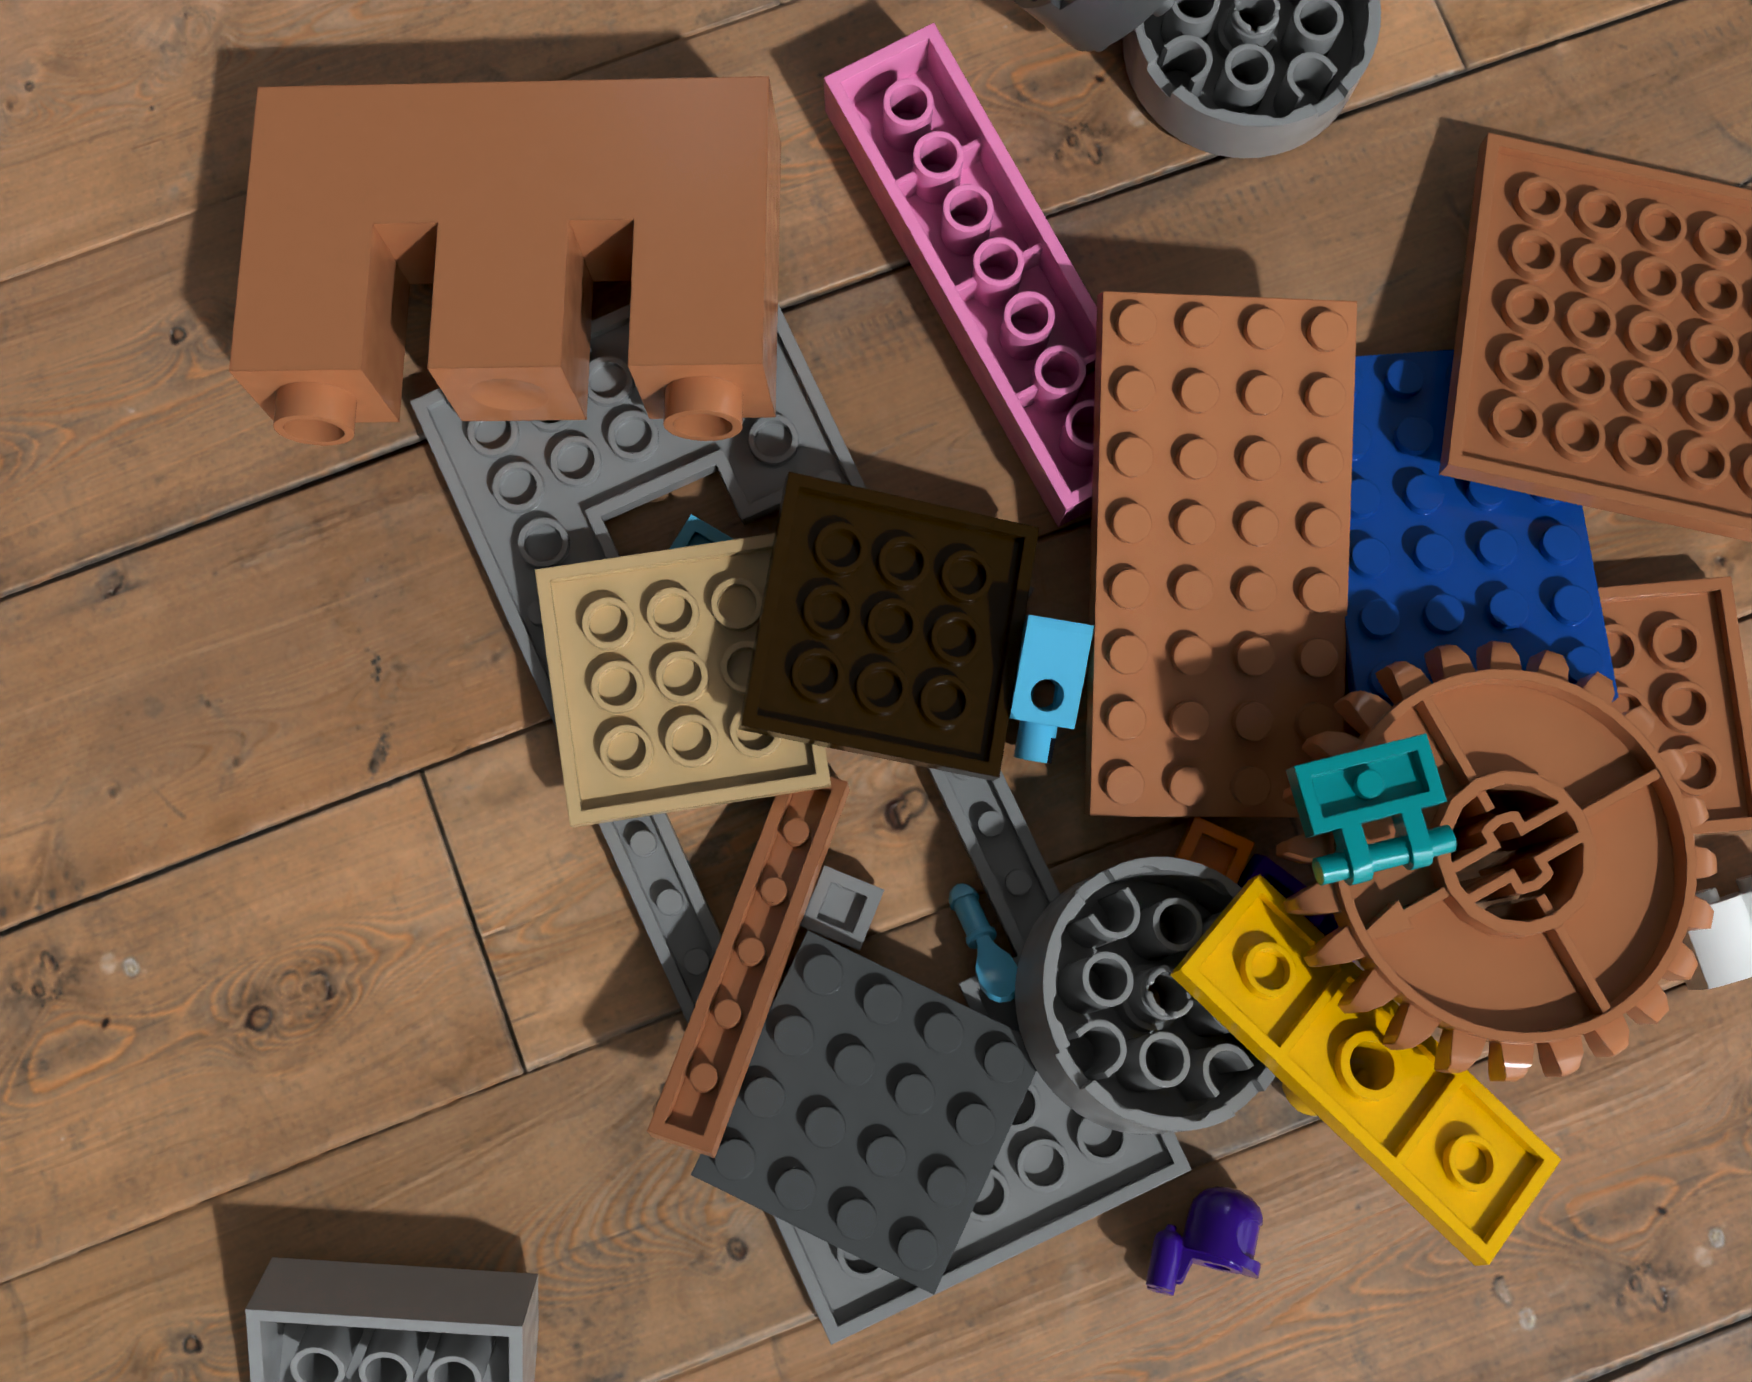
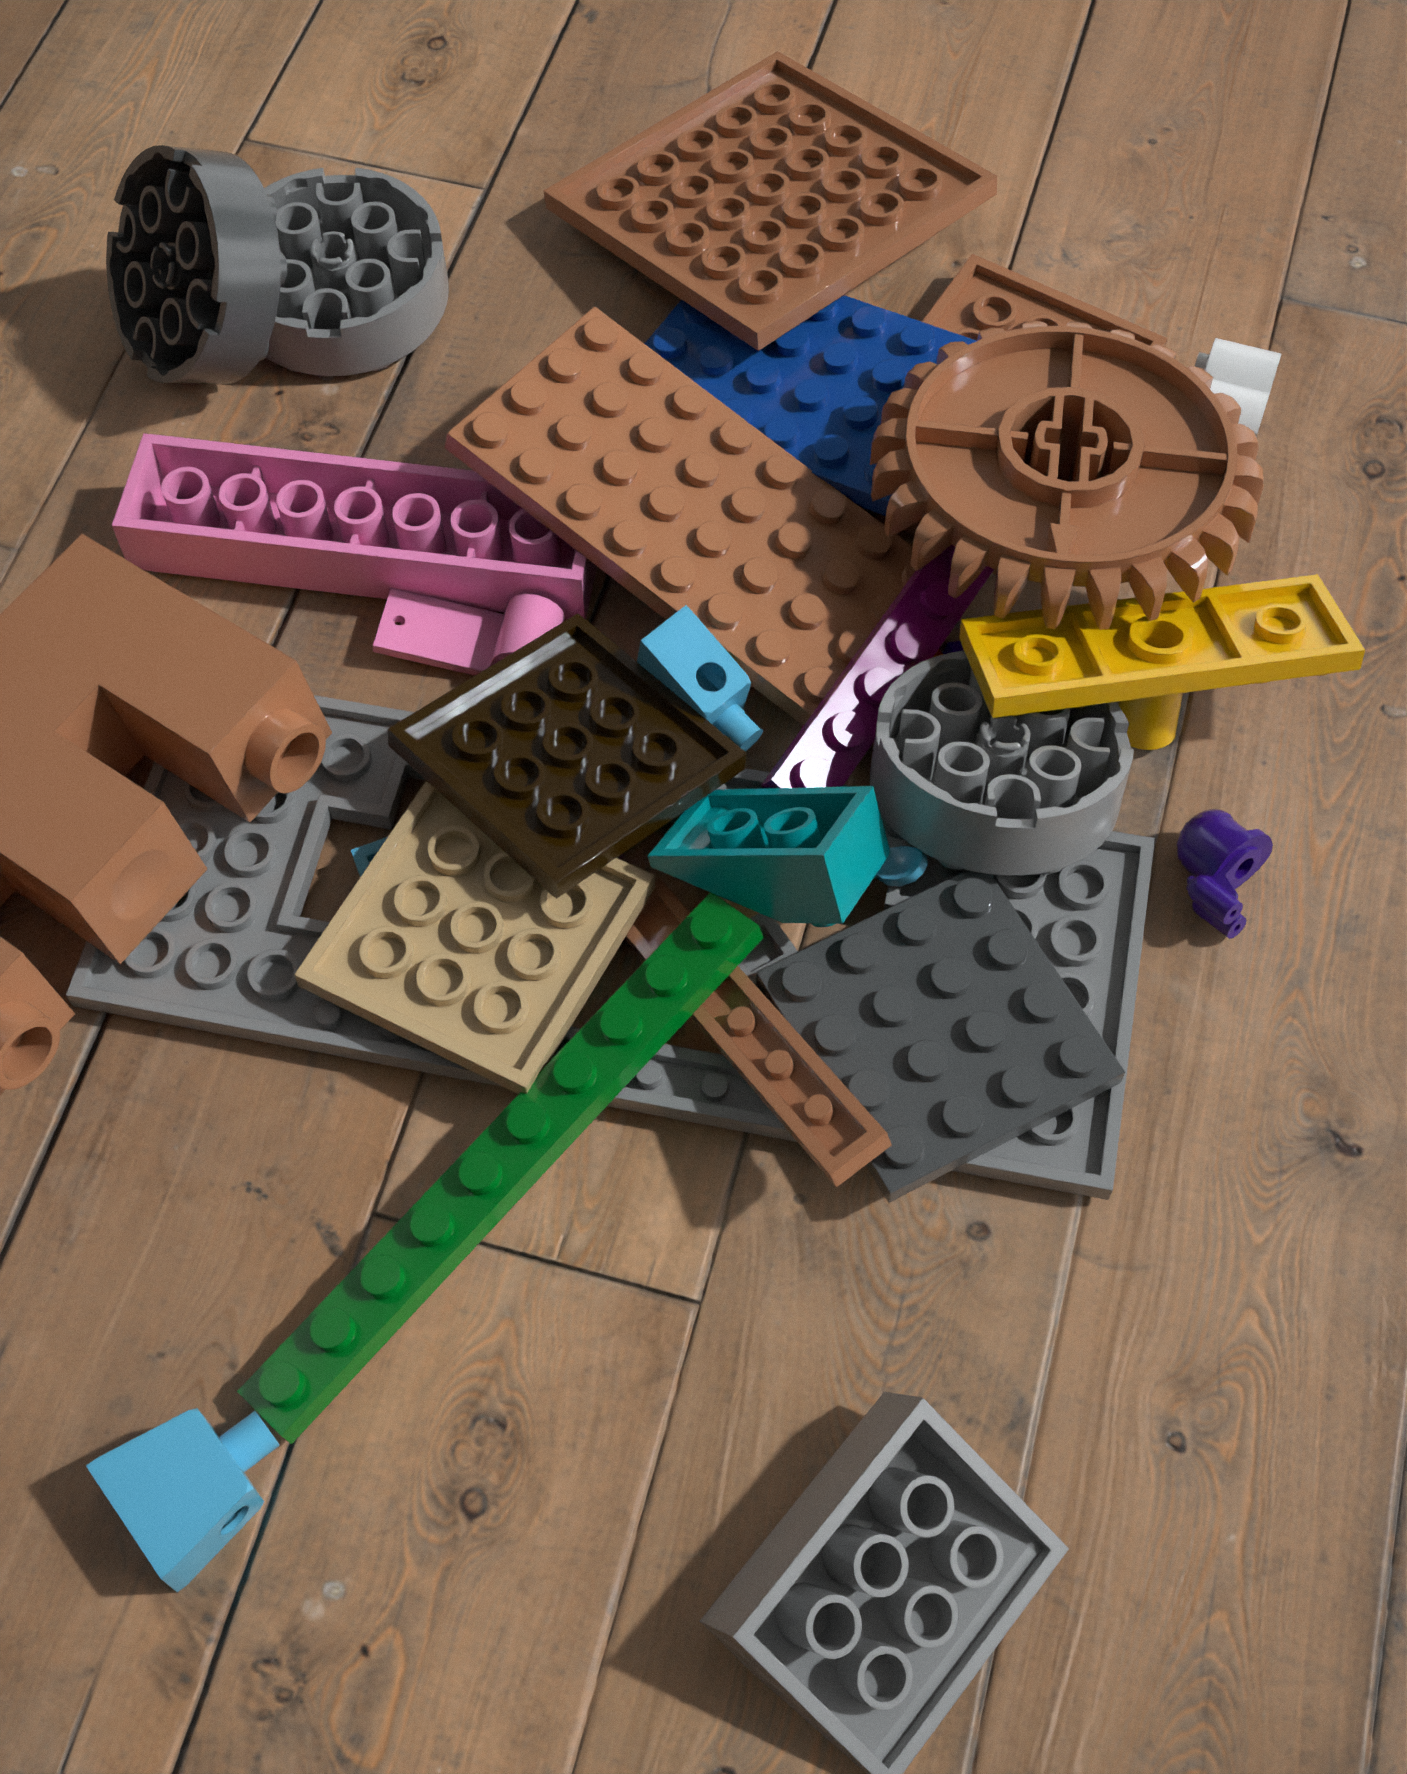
camera: 50 degrees left, 20 degrees down
teal plate [1286,733,1457,886] -> none
none -> medium azure torso [86,1408,280,1593]
none -> green plate [237,892,763,1444]
none -> bright pink door [373,588,565,676]
none -> teal slope [648,786,891,927]
none -> magenta plate [761,545,994,788]

